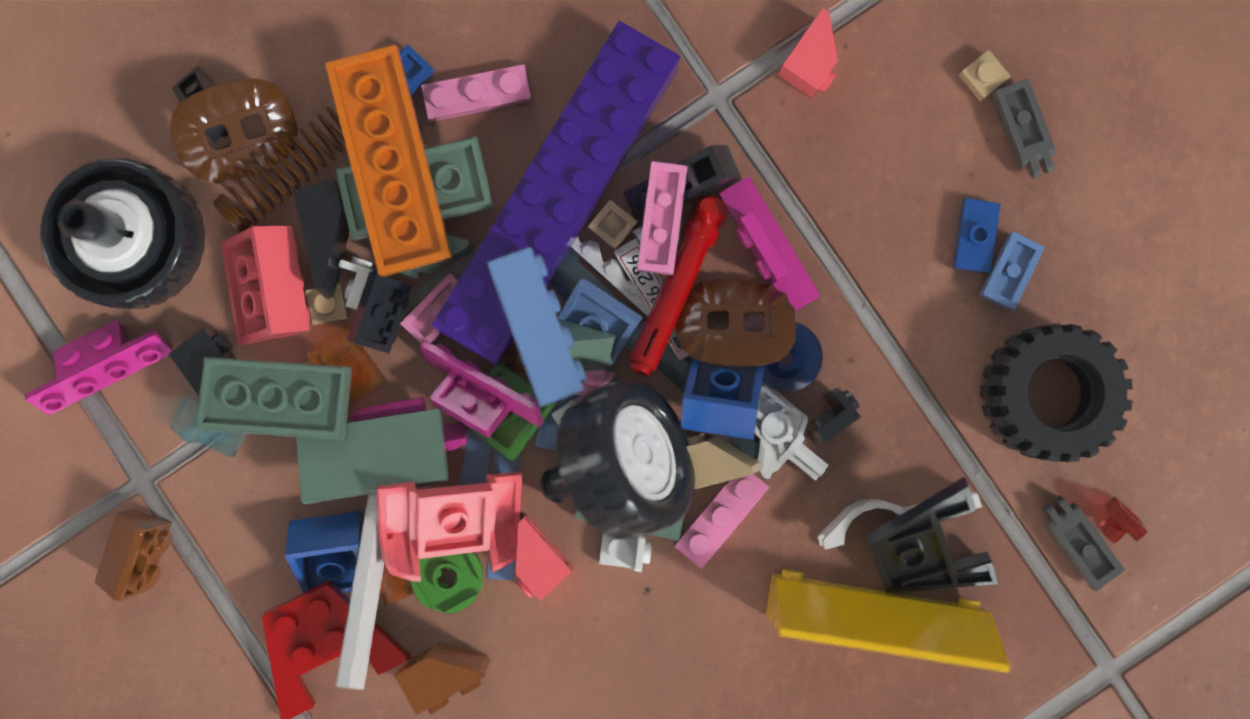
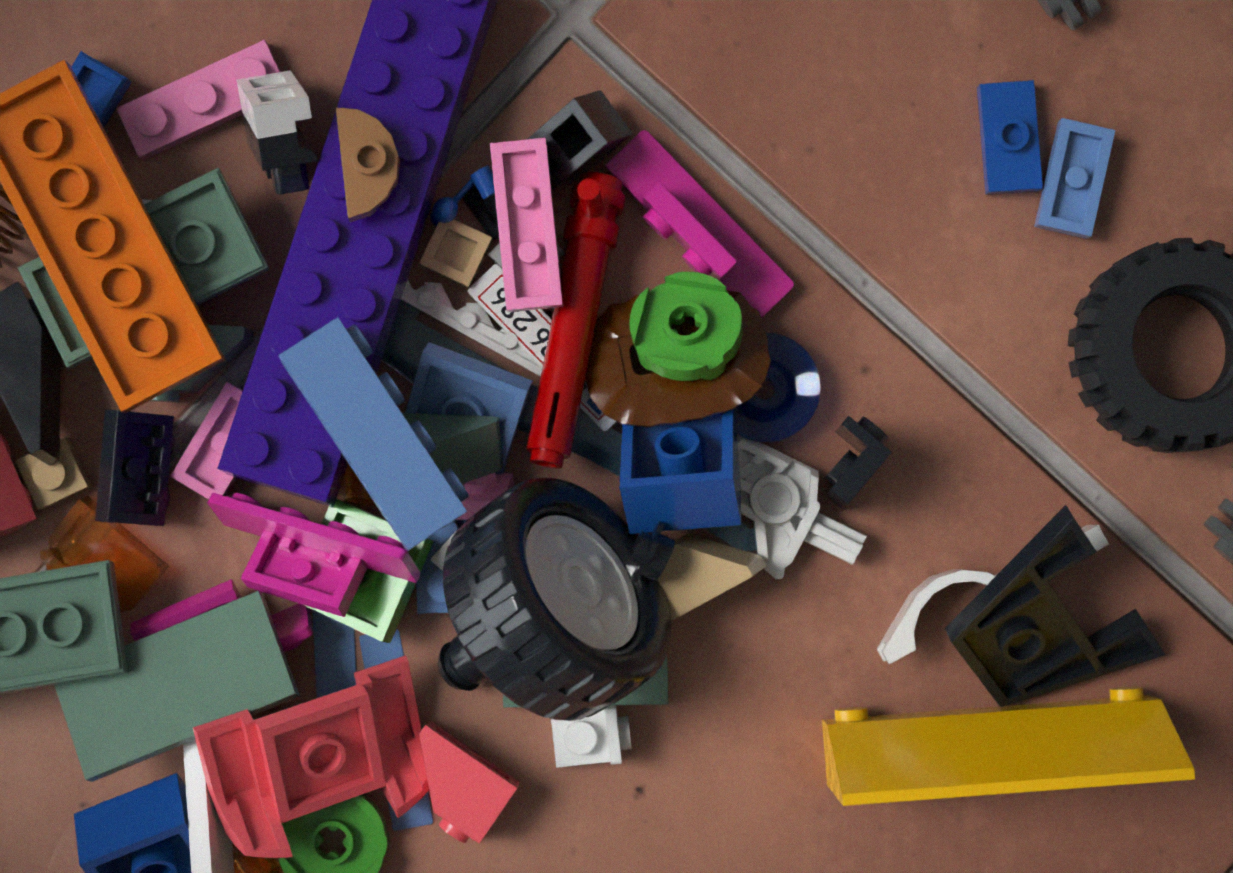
camera: 10 degrees left, 0 degrees up
white bracket [338,256,379,310] -> none
bright pink plate [674,474,770,569] -> none
none -> hips [237,70,318,195]
none -> medium nougat plate [336,108,400,222]
none -> blue piece [430,165,495,226]
none -> black plate [627,521,675,584]
none -> bright green plate [630,272,743,381]

